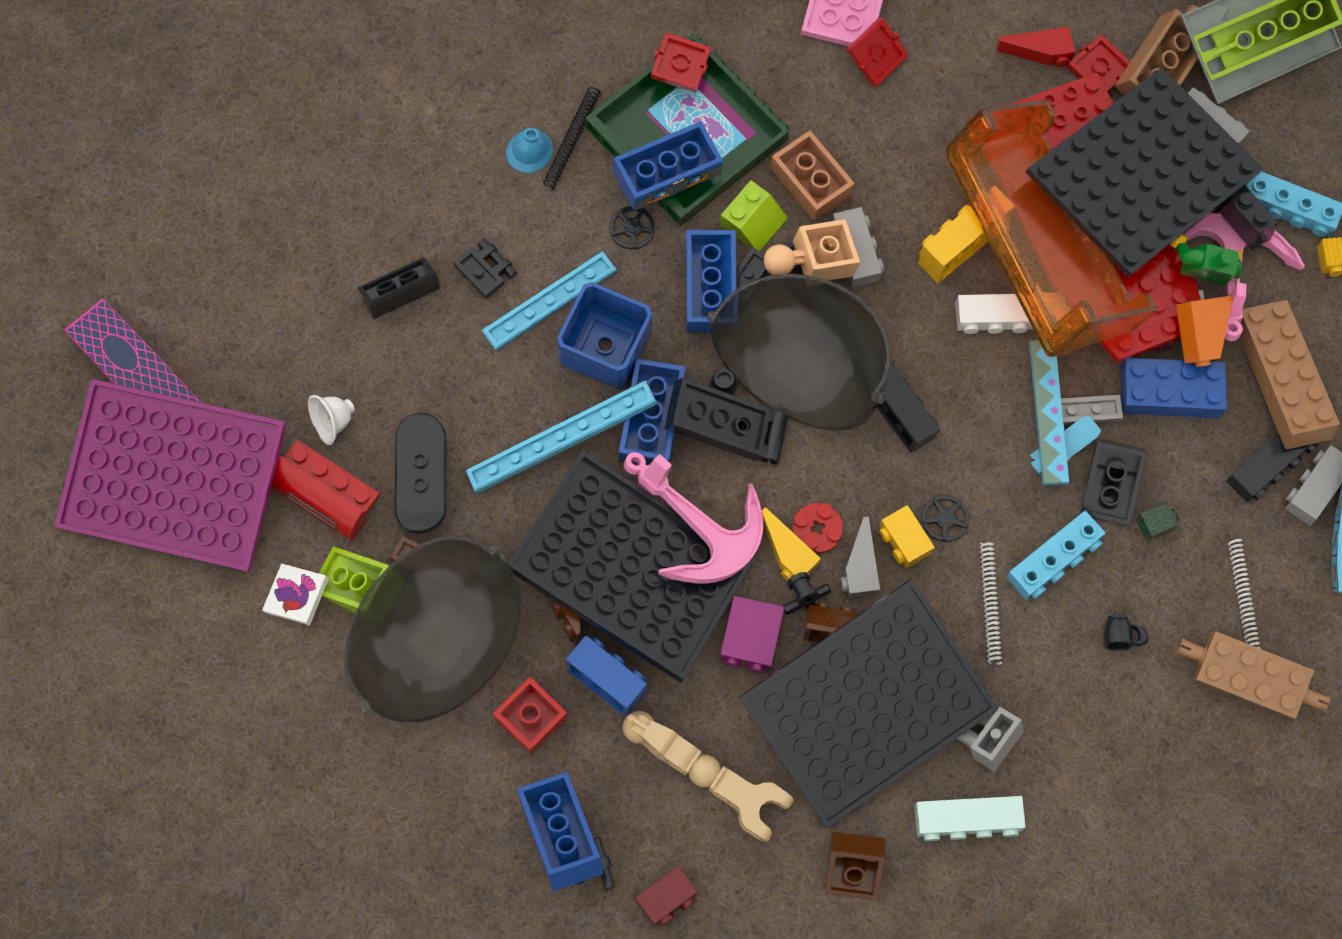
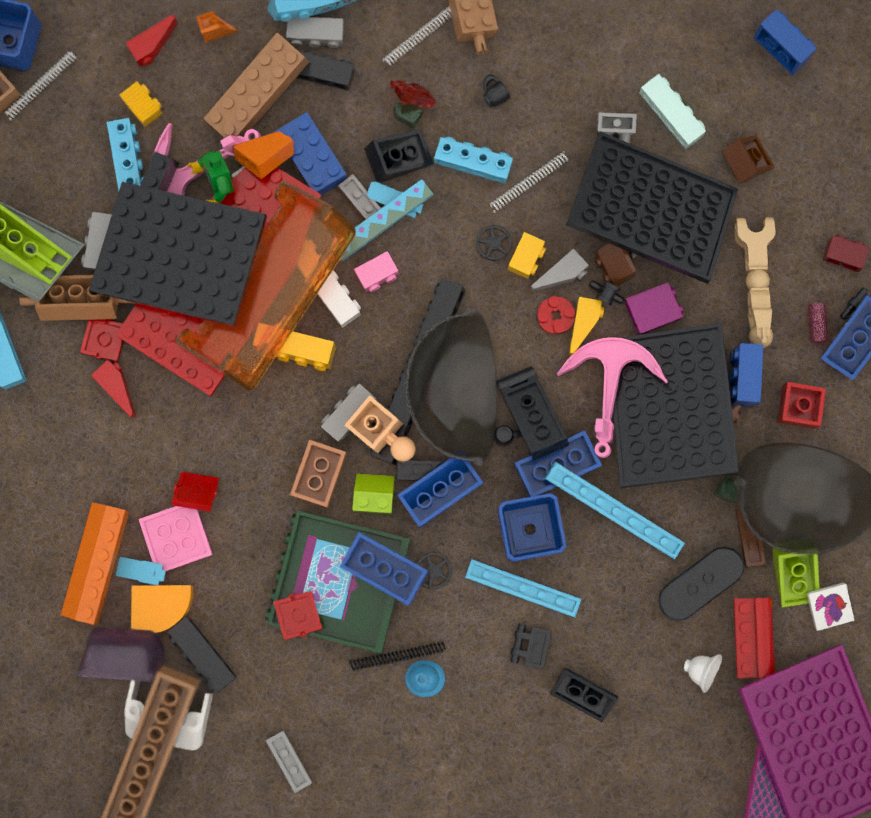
camera: 120 degrees left, 10 degrees up
none -> bright pink brick [354,251,399,292]
none -> clear red plate [390,80,436,107]
none -> clear pink axle [808,303,828,343]

